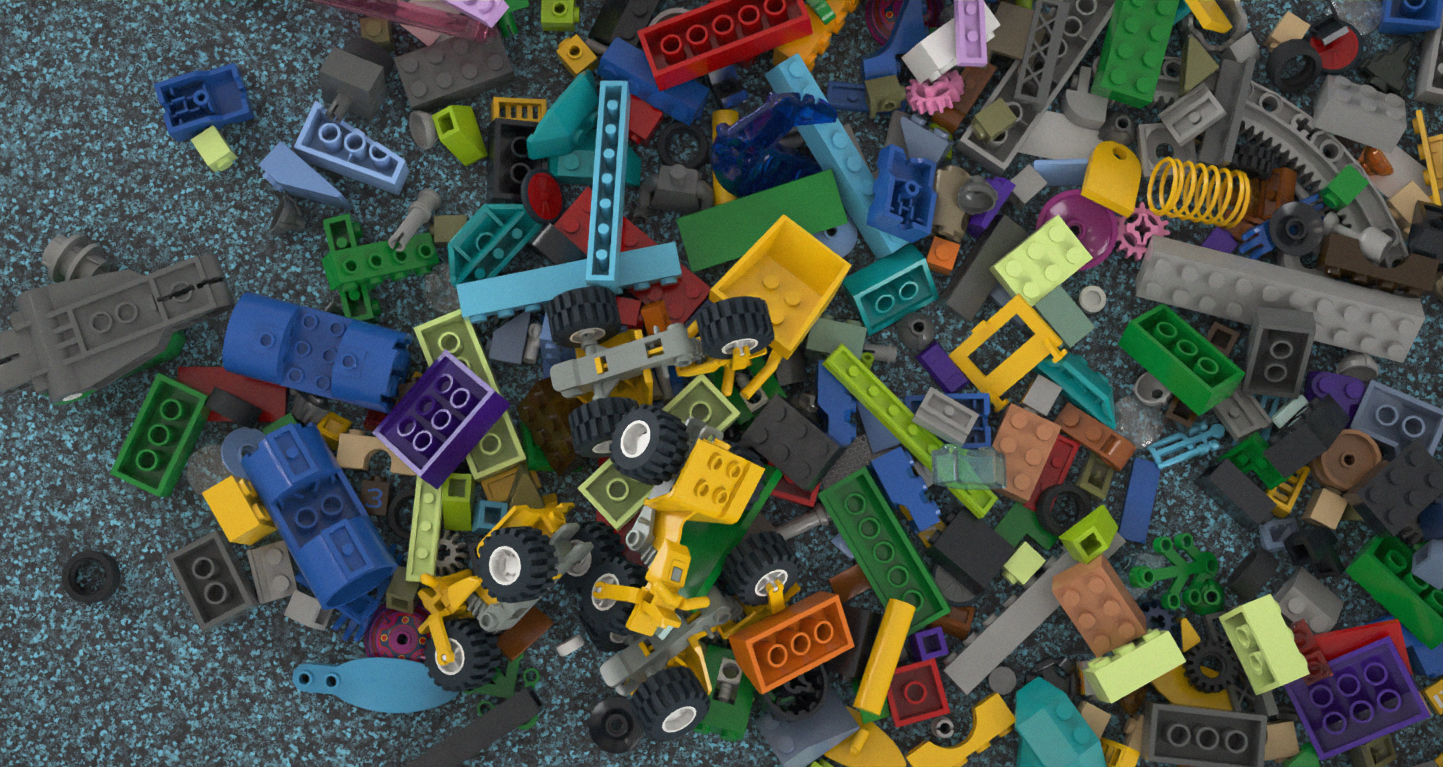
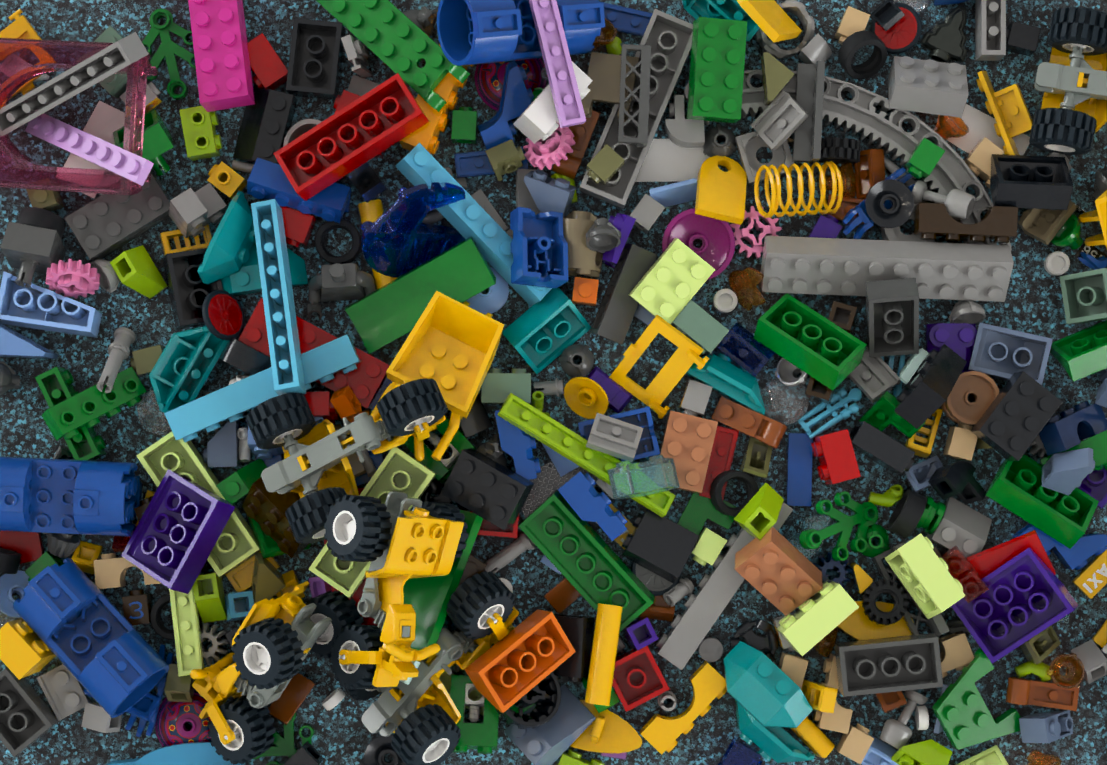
camera: 10 degrees left, 5 degrees up
none -> bright pink gear [45,259,100,299]
none -> light grey brick [169,183,227,238]
none -> green slope [216,459,268,505]
none -> medium lavender plate [308,576,332,598]
none -> green brick [451,107,478,144]
none -> yellow dish [564,377,609,419]
none -> light grey pin [663,578,694,607]
none -> clear blue brick [717,322,775,377]
none -> clear orange plate [729,267,766,311]
none -> red brick [811,429,861,484]
none -> lime arm [868,484,904,507]
none -> green wheel [916,496,946,534]

